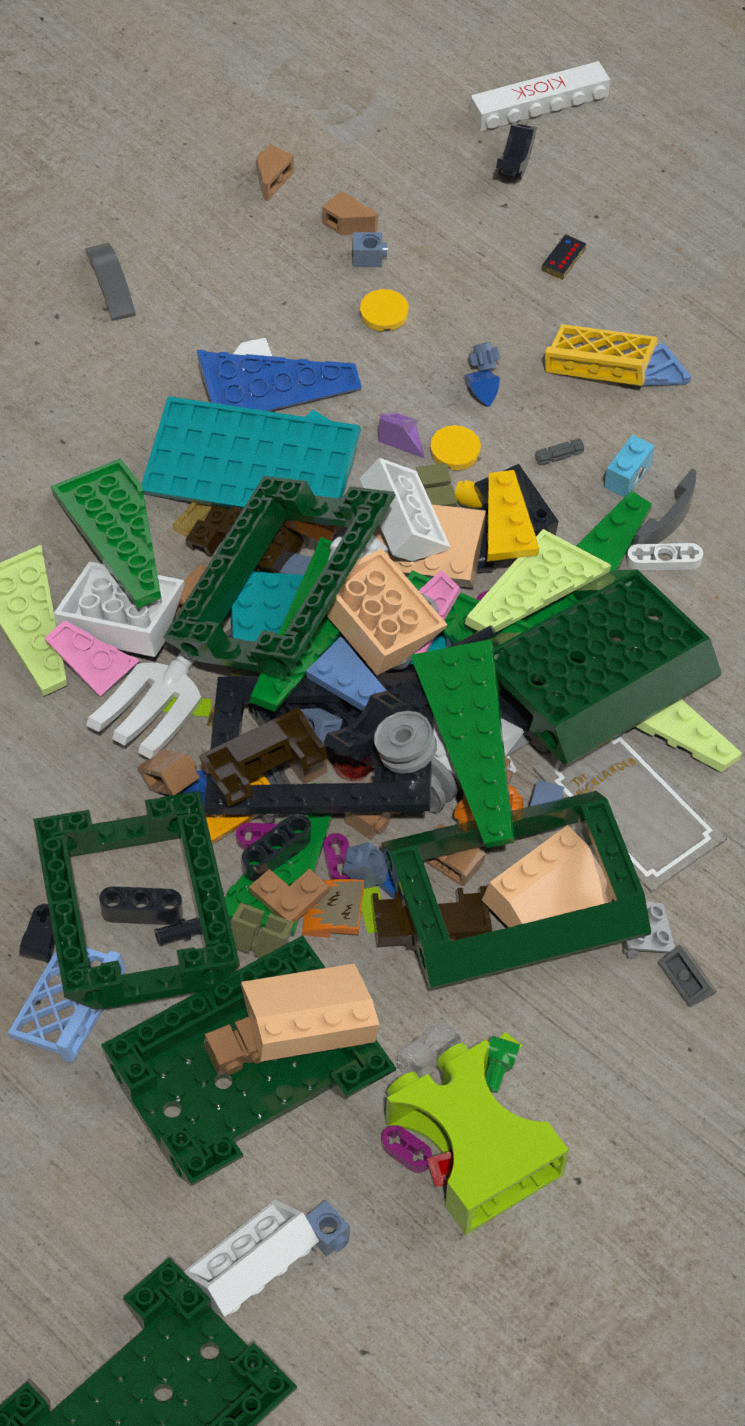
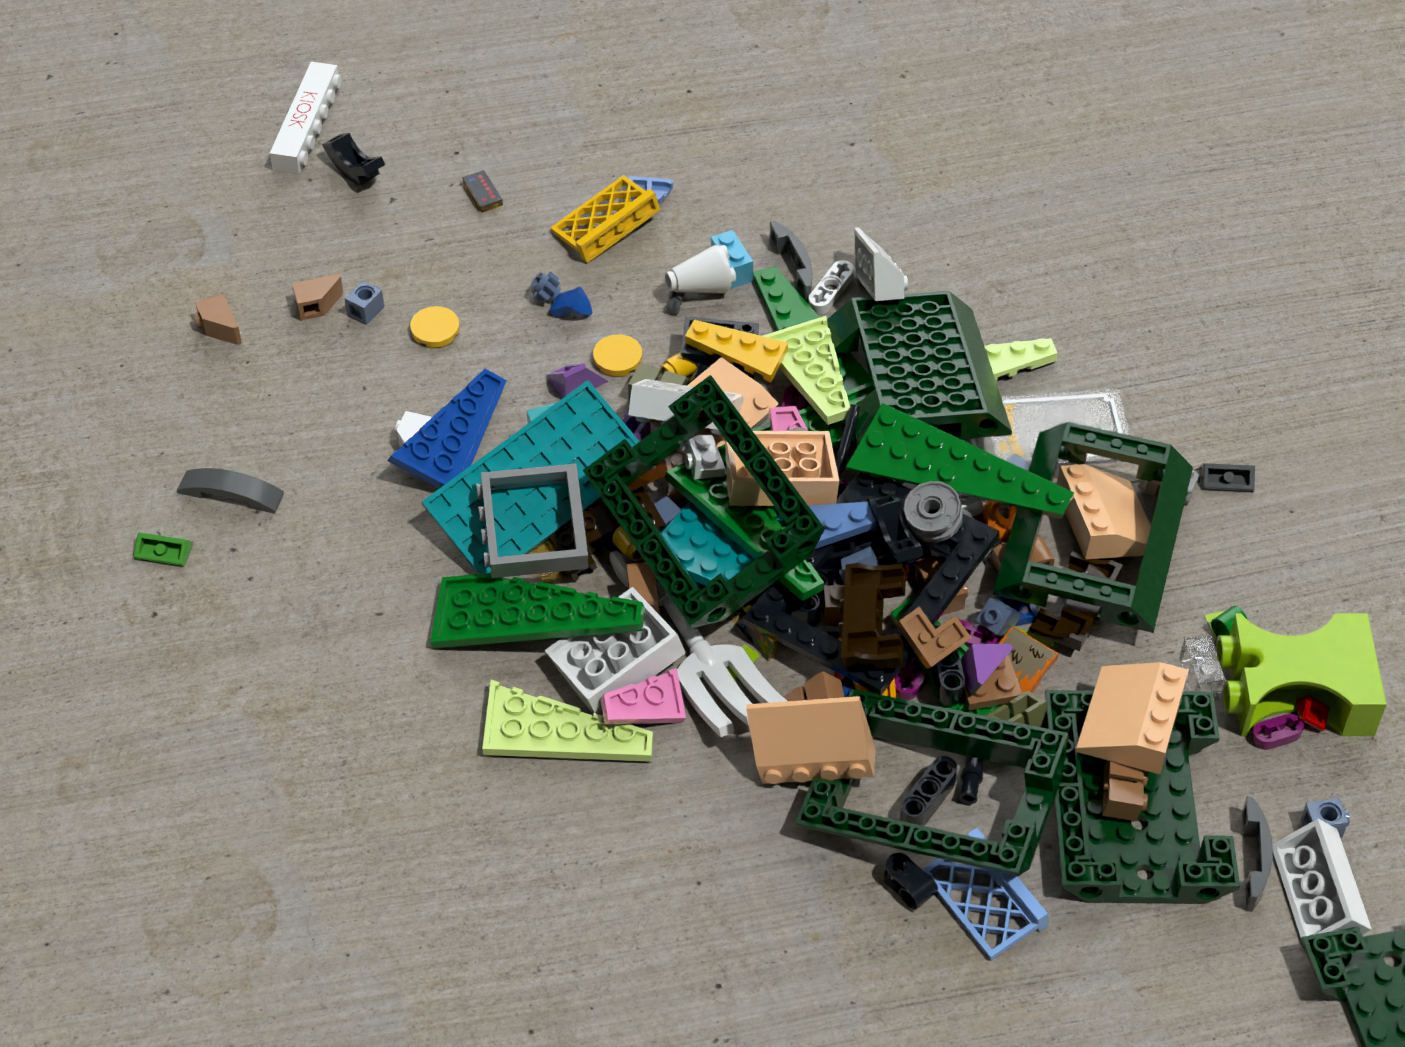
camera: 55 degrees left, 5 degrees down
none -> bright green slope [133,532,193,566]
none -> light grey window [476,464,588,578]
none -> white cone [664,245,736,294]
none -> light nougat slope [746,696,876,784]
none -> white slope [854,228,908,301]
none -> medium nougat plate [895,606,971,669]
none -> medium lavender slope [960,644,1014,695]
none -> dark grey slope [1242,796,1273,912]

